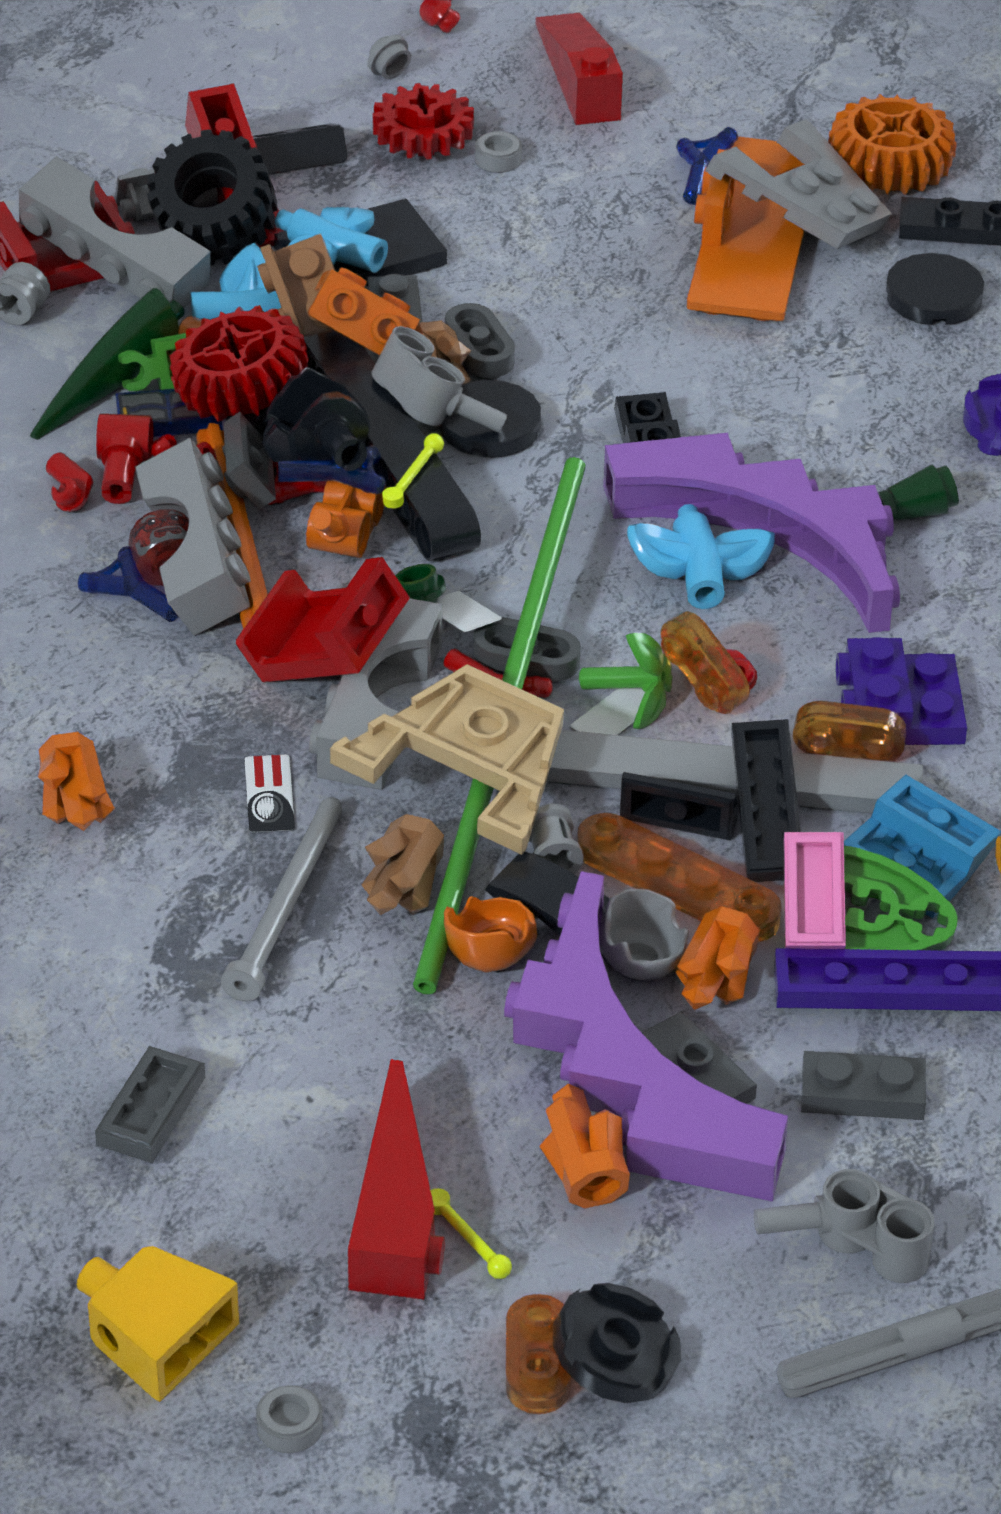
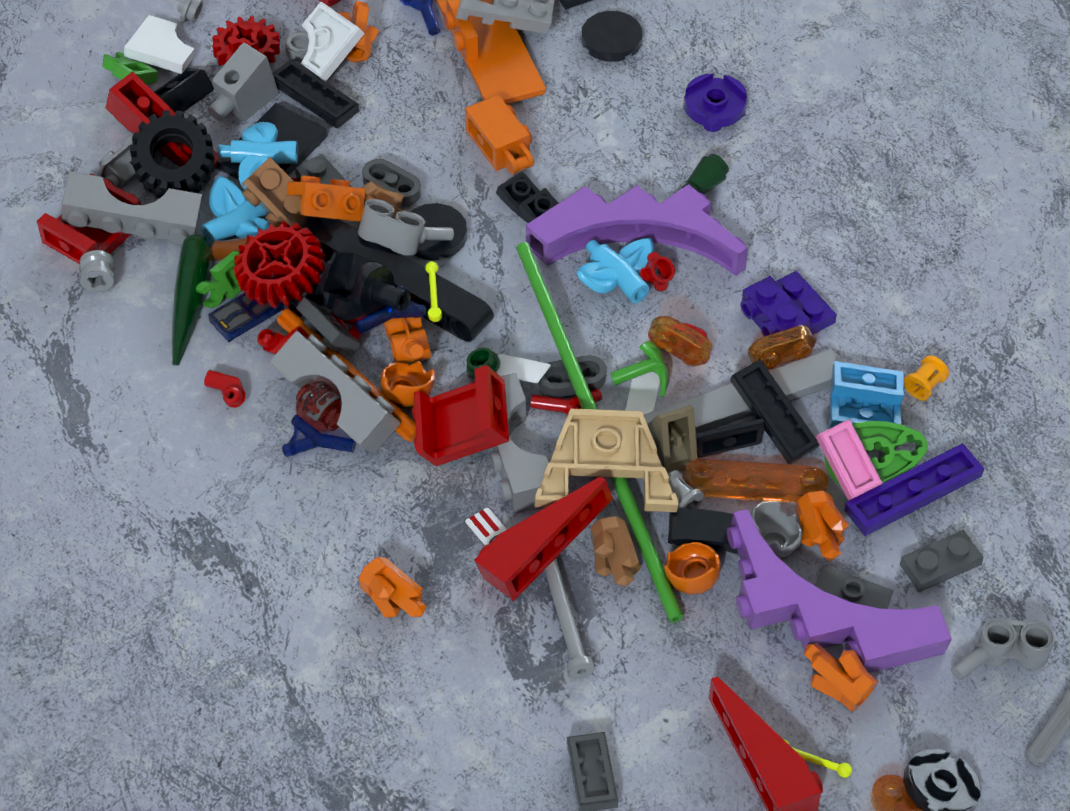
camera: 30 degrees left, 10 degrees up
red pin [96,413,154,504] -> none
none -> bright green plate [102,52,158,84]
none -> white tile [124,15,194,74]
none -> light grey torso [207,42,279,122]
none -> black plate [272,59,359,129]
none -> white tile [301,2,365,82]
none -> orange rock [339,0,380,62]
none -> orange hair [380,361,435,407]
none -> orange brick [465,94,534,175]
none -> red slope [474,476,613,601]
none -> red plate [639,252,675,292]
none -> dark tan slope [647,405,698,474]

